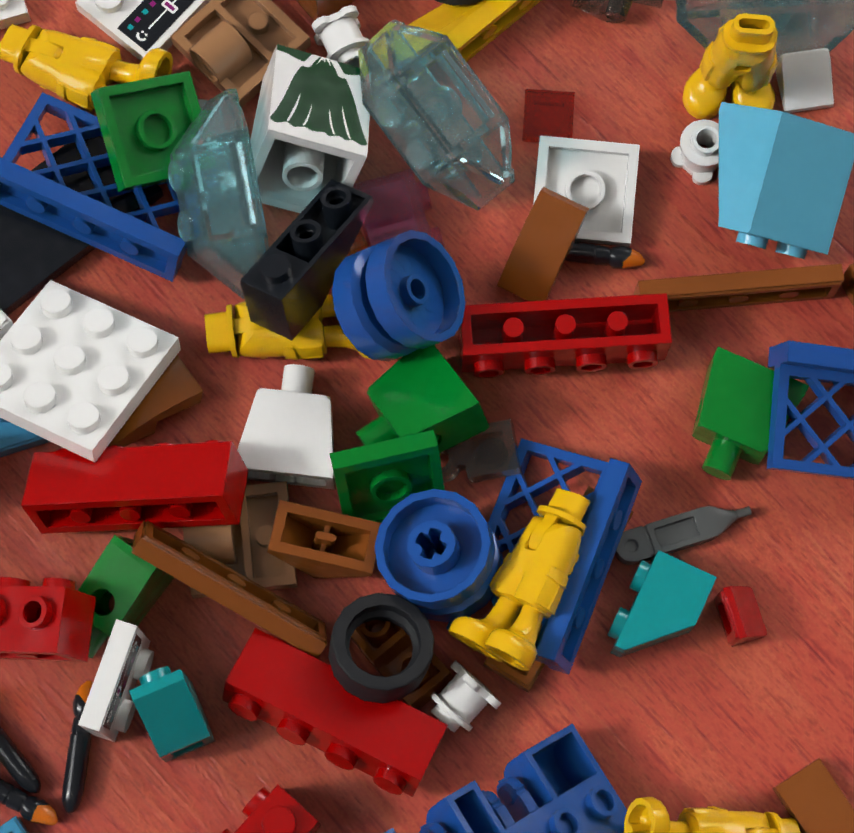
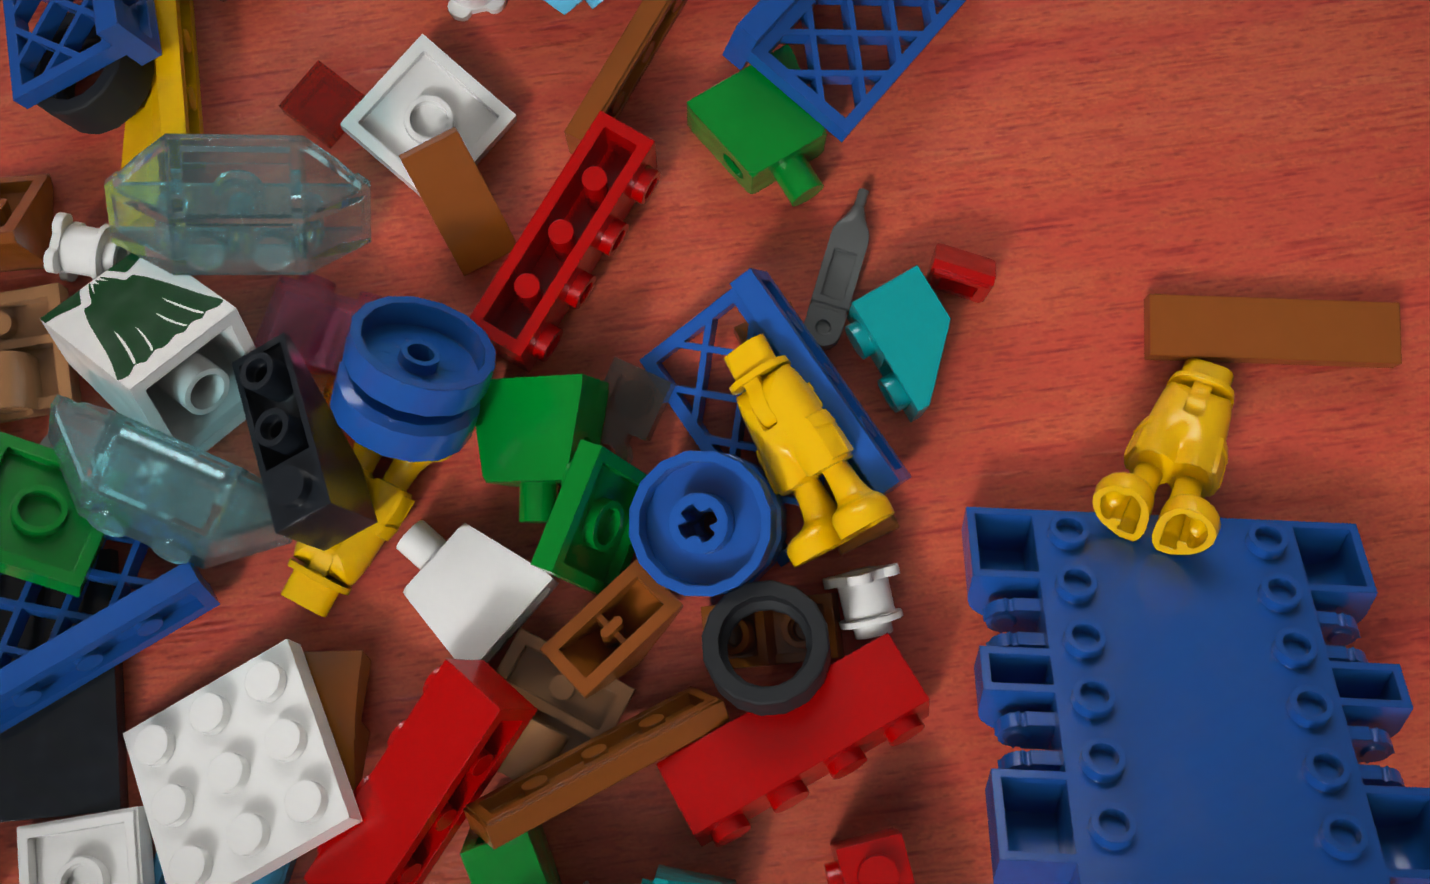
camera: 55 degrees left, 5 degrees up
black piece [565,242,645,269] -> none

